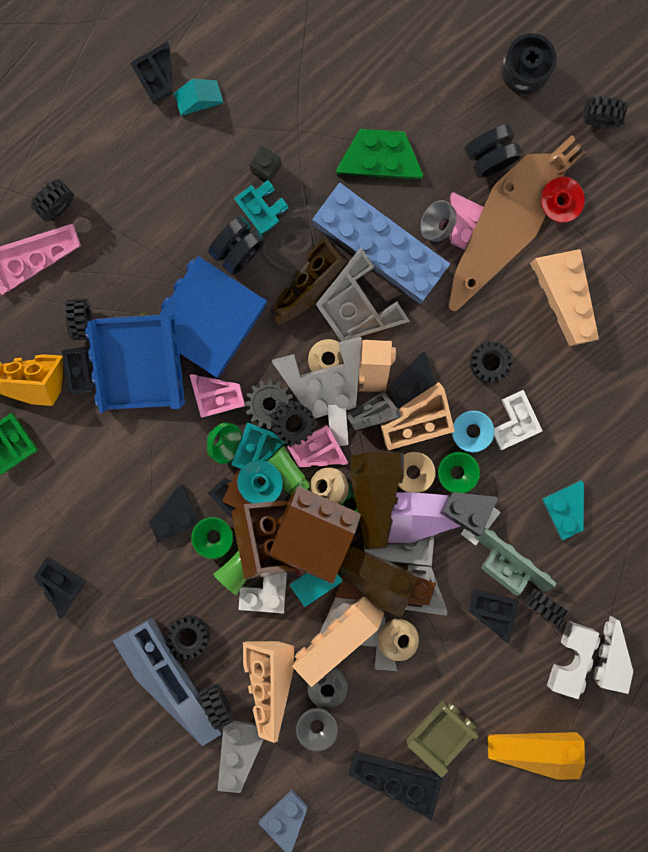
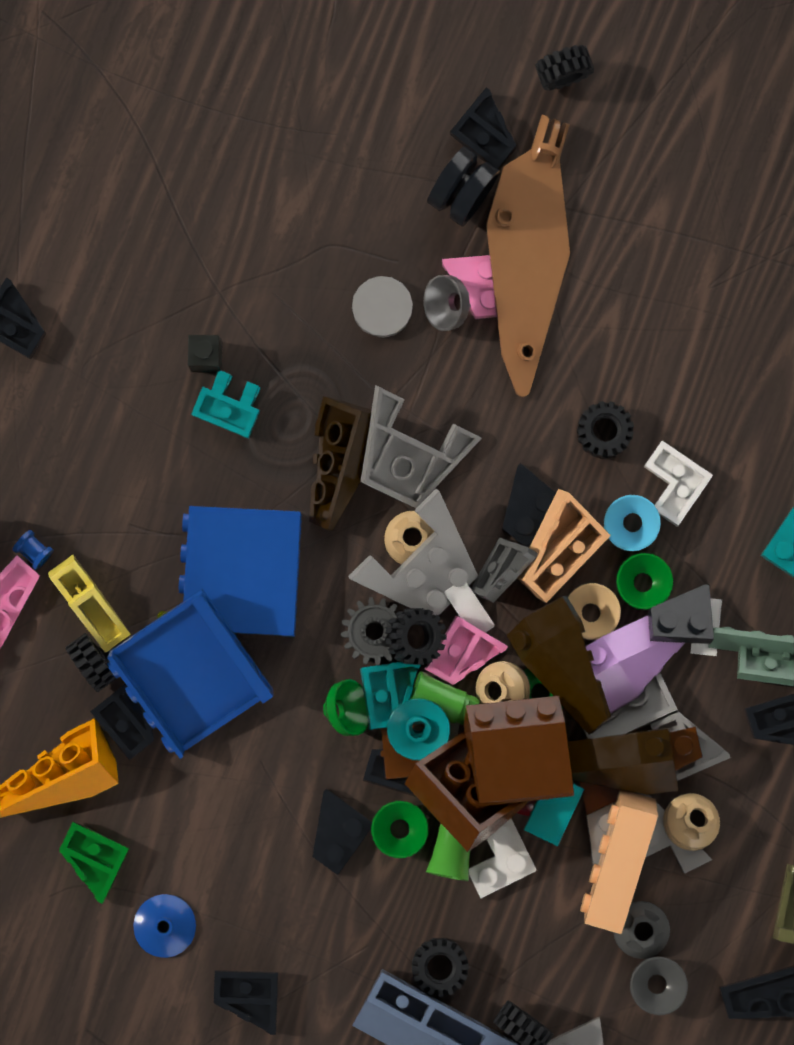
camera: 30 degrees left, 5 degrees down
teal slope [174,79,223,116] -> none
bright pink wing [190,375,245,418] -> none
black wheel [208,216,266,276] -> none
light nougat wedge [243,641,294,743] -> none
medium blue brick [312,182,450,305] -> none
green wing [336,129,423,180] -> none
light nougat wedge [358,340,396,393] -> none
black wheel [501,33,557,94] -> none
light nougat wedge [530,249,599,346] -> none
red dish [541,177,585,223] -> none
none -> blue bush [12,530,54,570]
none -> light yellow slope [48,555,131,653]
none -> blue dish [133,894,196,958]
none -> light grey tile [352,276,413,338]
none -> black wing [450,87,516,169]

